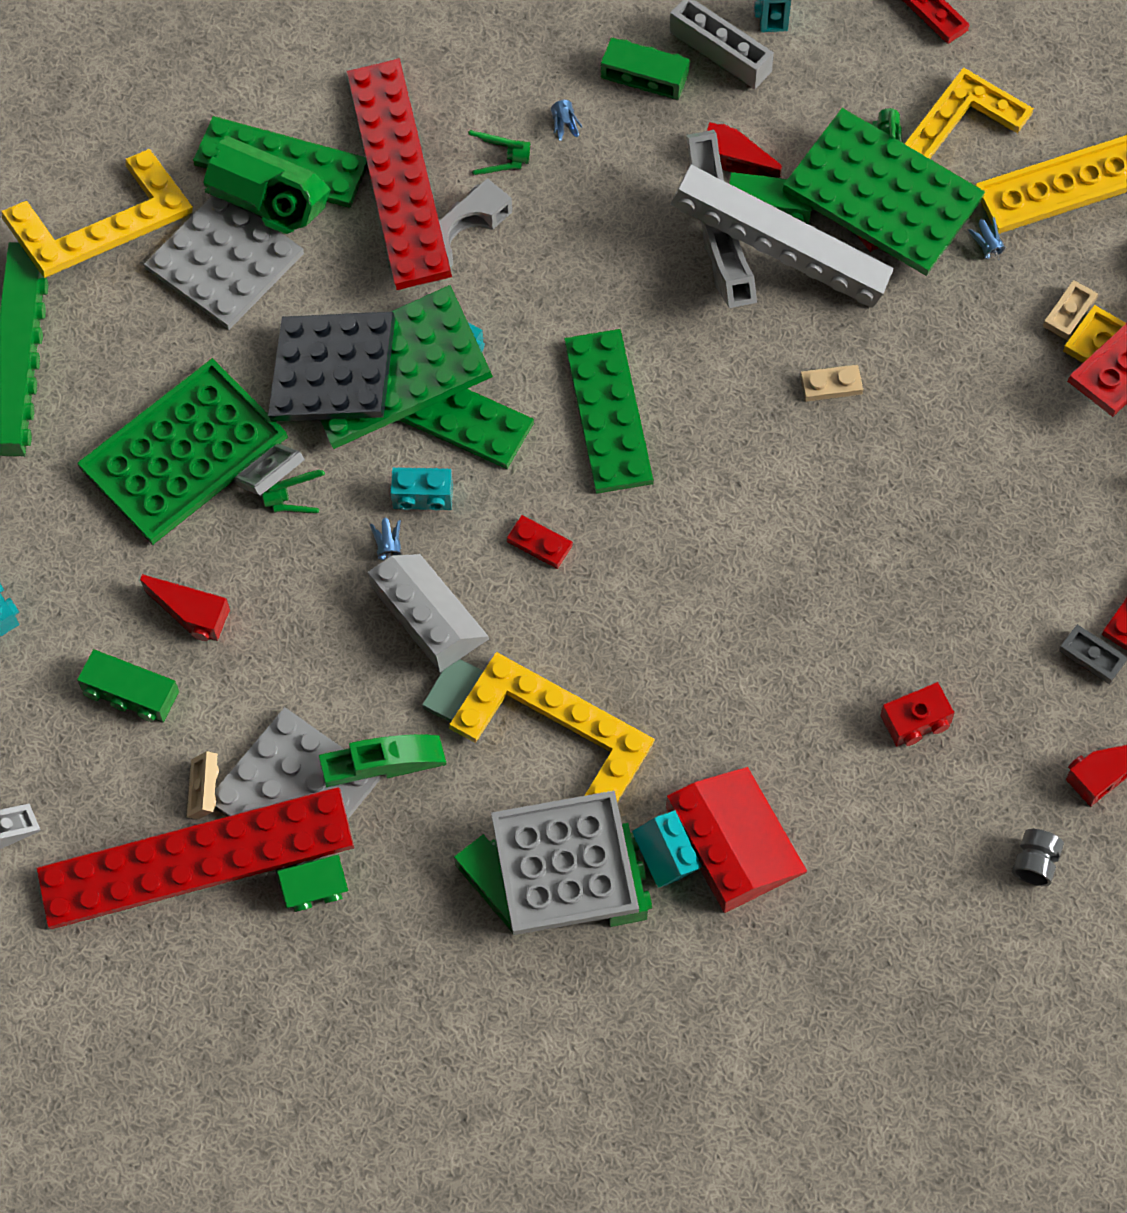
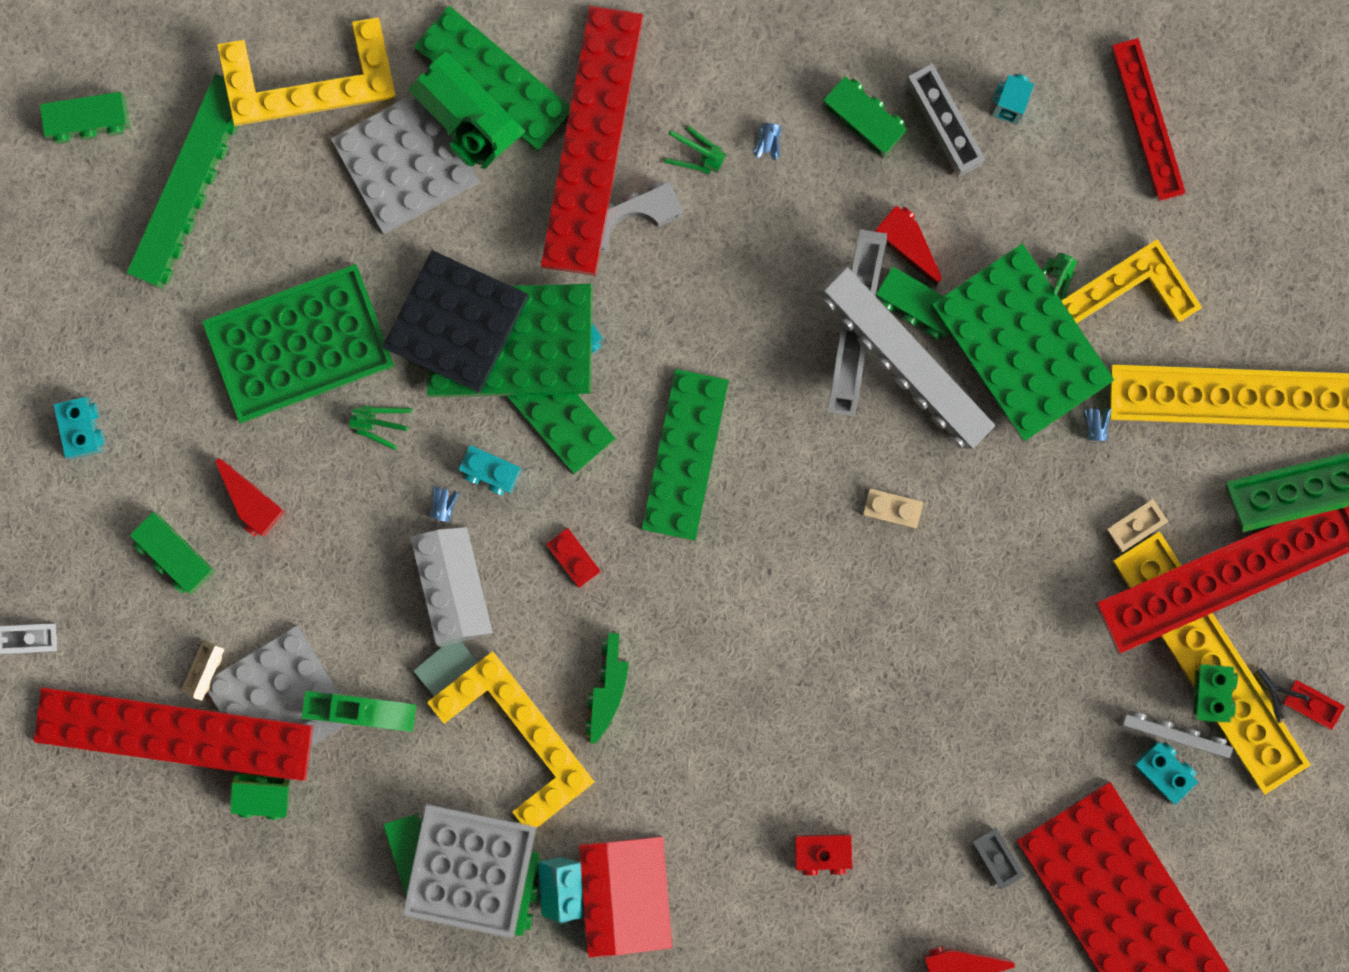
camera: 20 degrees right, 20 degrees up
light grey plate [234,443,305,496] -> none
none -> green slope [585,633,629,744]

